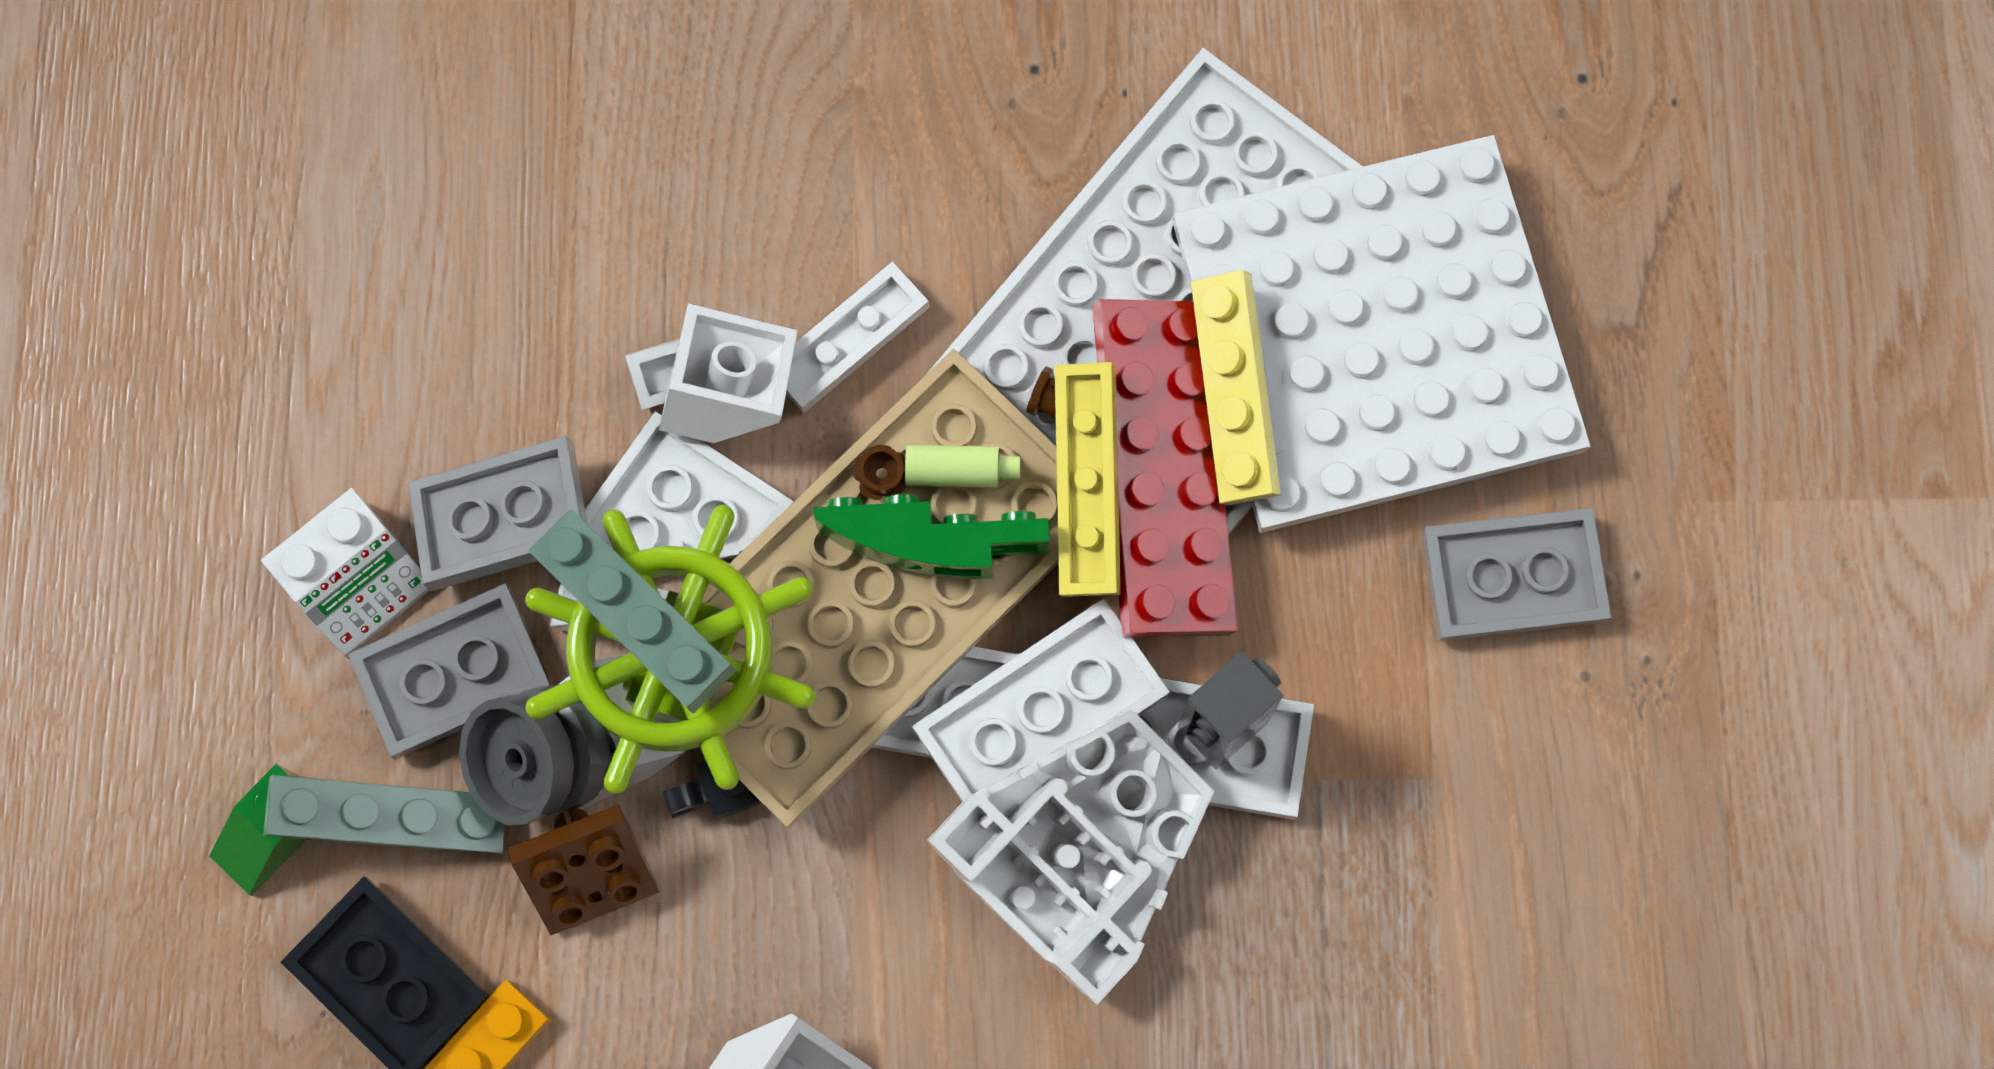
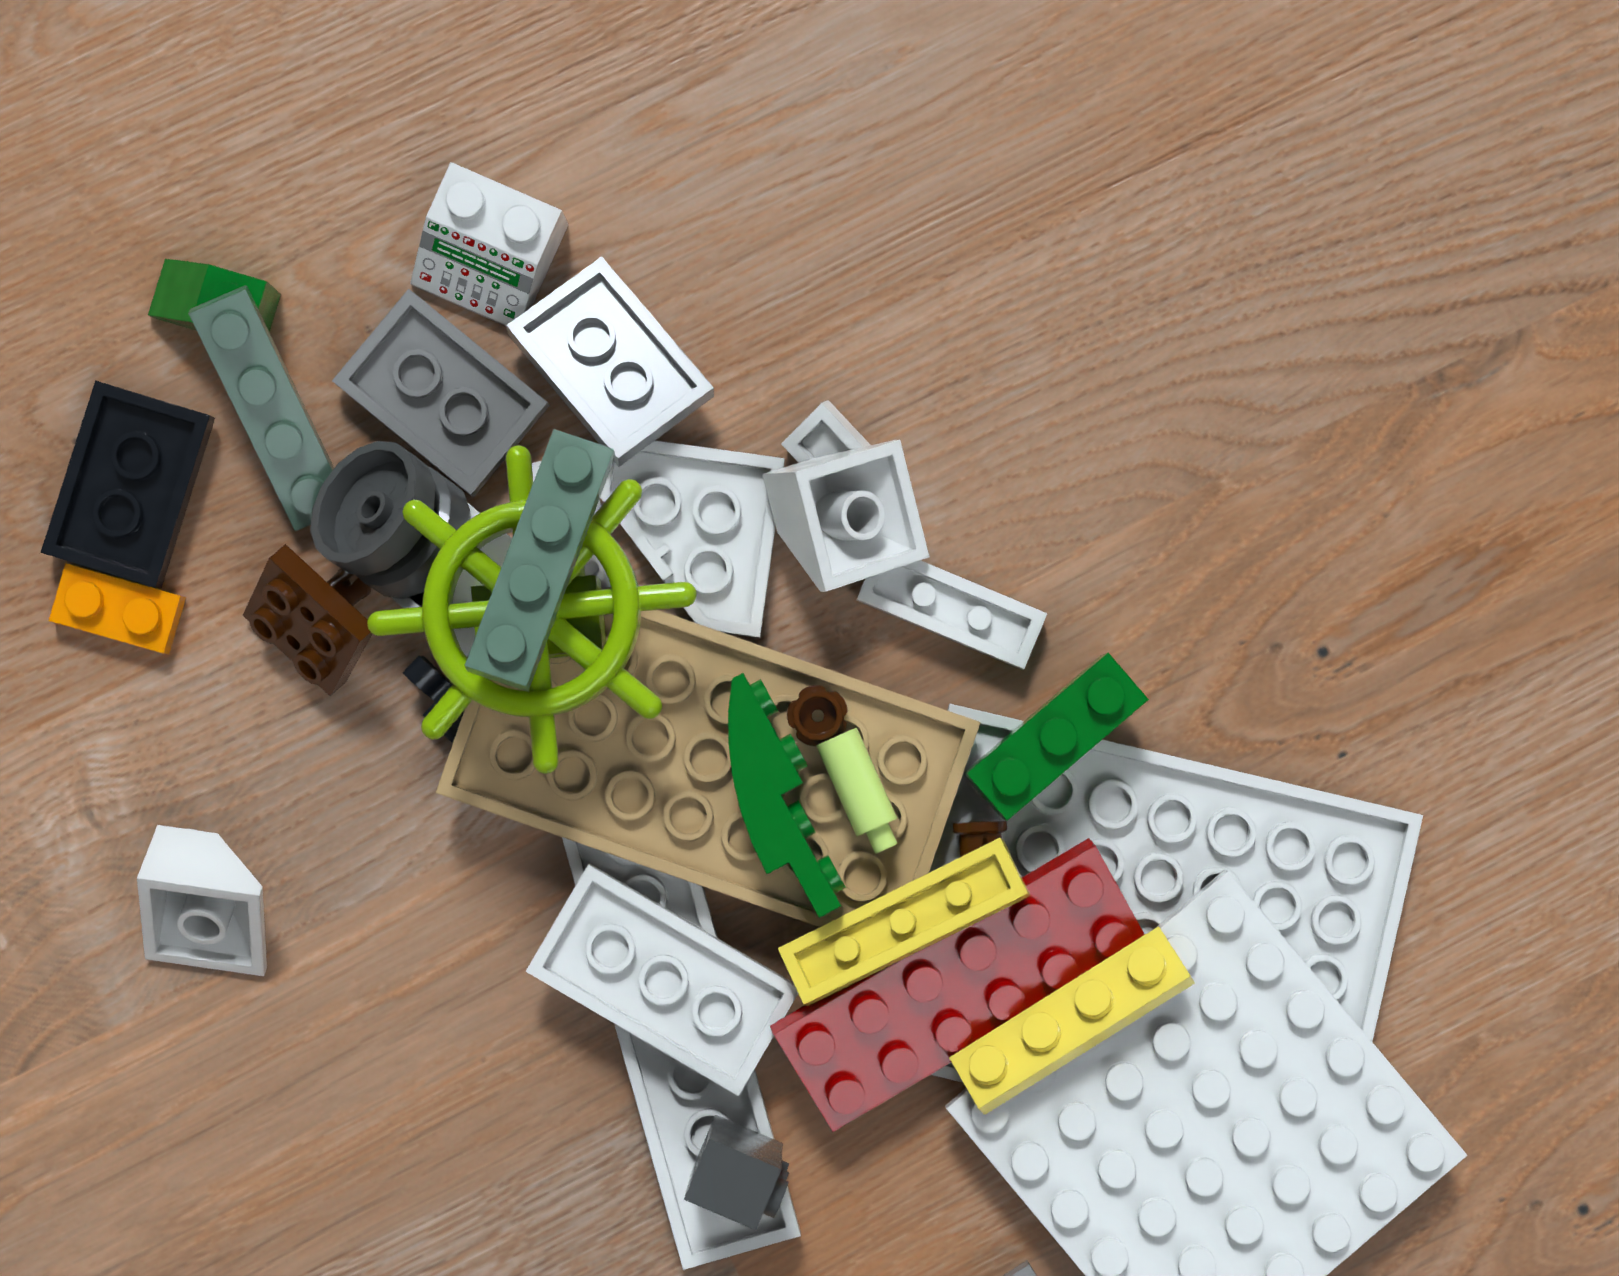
camera: 65 degrees right, 10 degrees up
white wedge [927,710,1214,1005] -> none
none -> green brick [963,652,1149,821]

